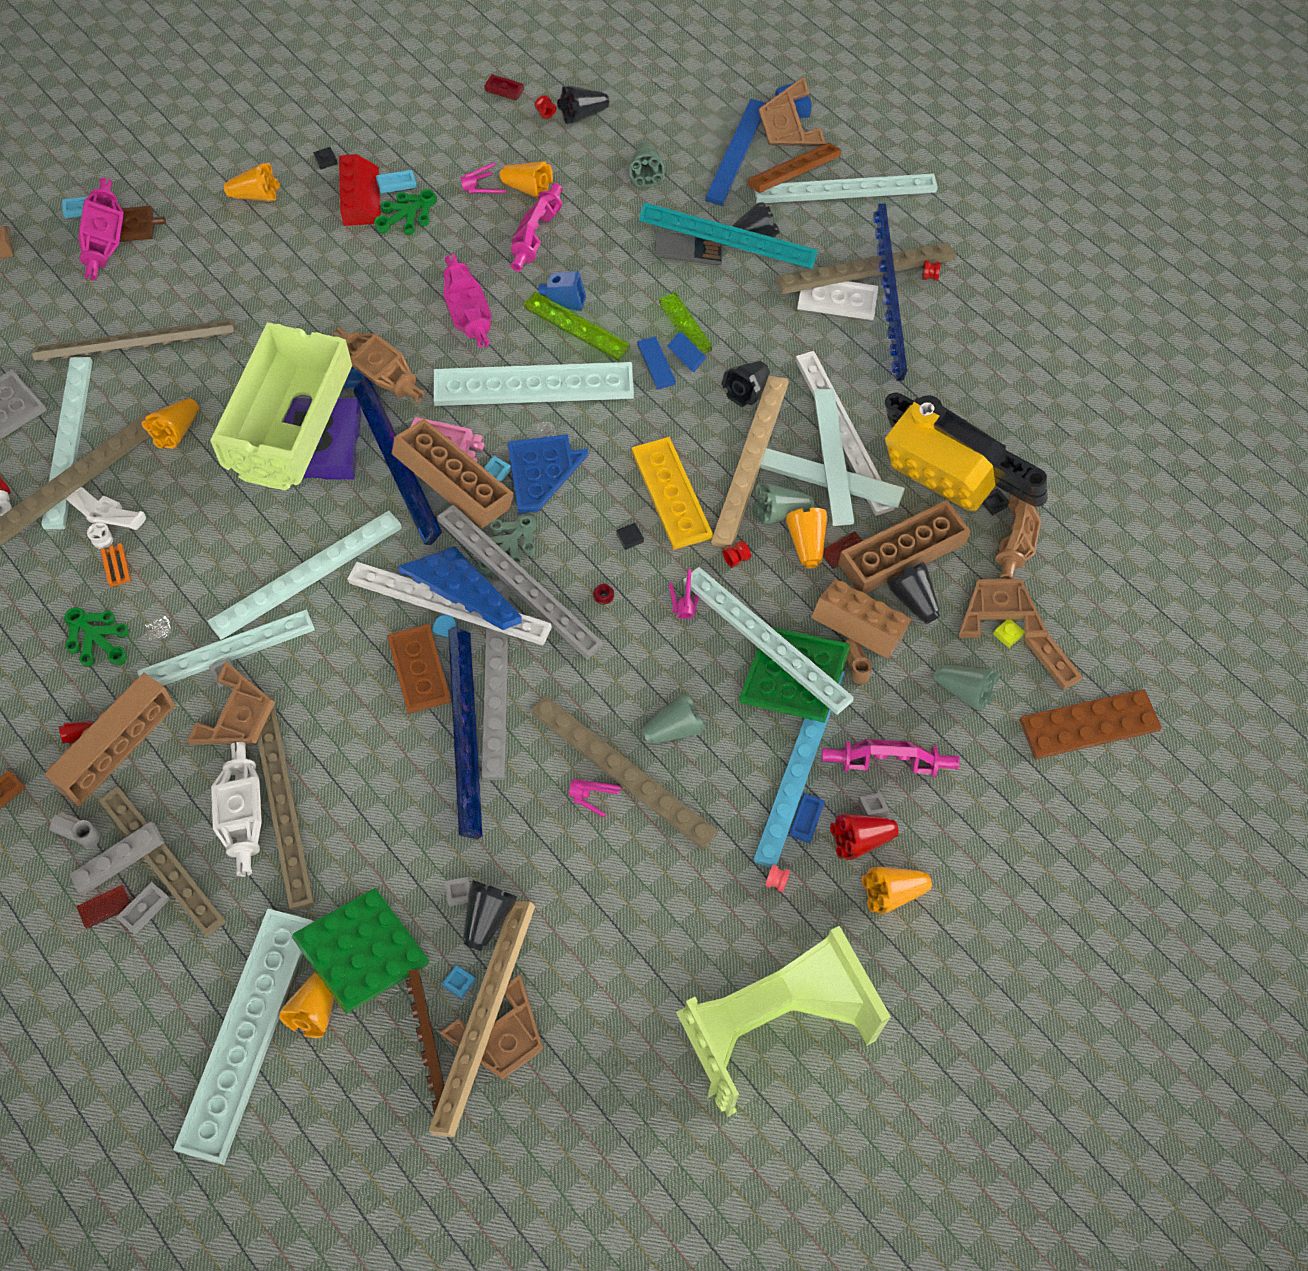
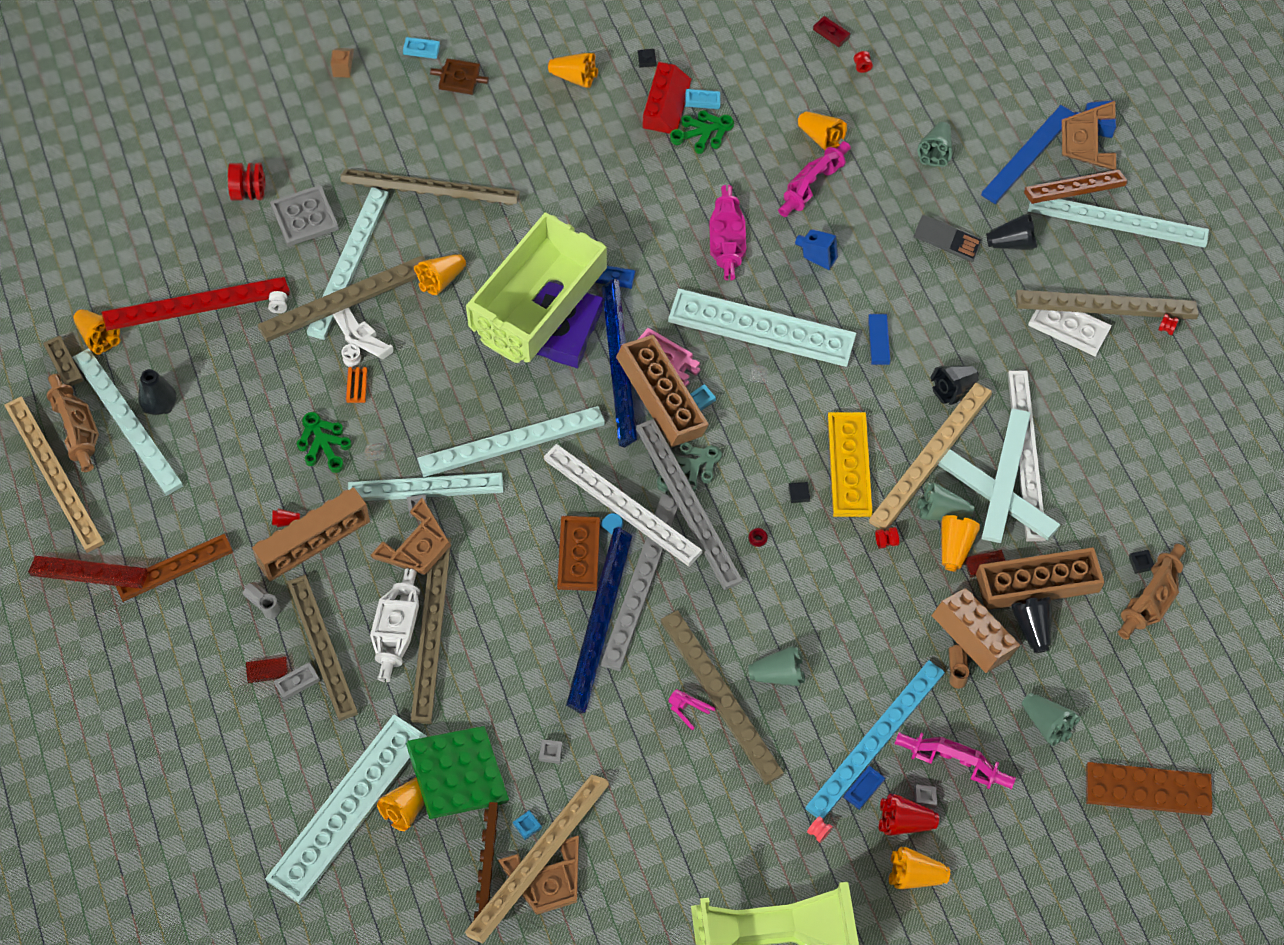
camera: 20 degrees right, 0 degrees up
light grey plate [69,822,164,895] -> none
dark pink plate [78,177,124,281] -> none
medium nougat plate [332,328,425,402] -> none
blue wing [398,546,522,630] -> none
dark pink plant [460,162,507,194] -> none
black cone [463,880,517,951] -> none
blue wing [508,434,589,514] -> none
clear neon green plate [524,292,630,361] -> none
black cone [557,86,609,124] -> none
teal plate [638,202,818,270] -> none
clear neon green plate [659,292,712,354] -> none
blue tile [667,331,707,372] -> none
dark pink plant [668,569,699,619] -> none
light aqua plate [683,567,853,715] -> none
green plate [739,627,850,723] -> none
clear blue plate [873,203,908,381] -> none
piece [885,392,1048,511] -> none
medium nougat wing [959,579,1048,638] -> none
neon yellow plate [993,619,1024,648] -> none
medium nougat plate [1024,634,1083,691] -> none

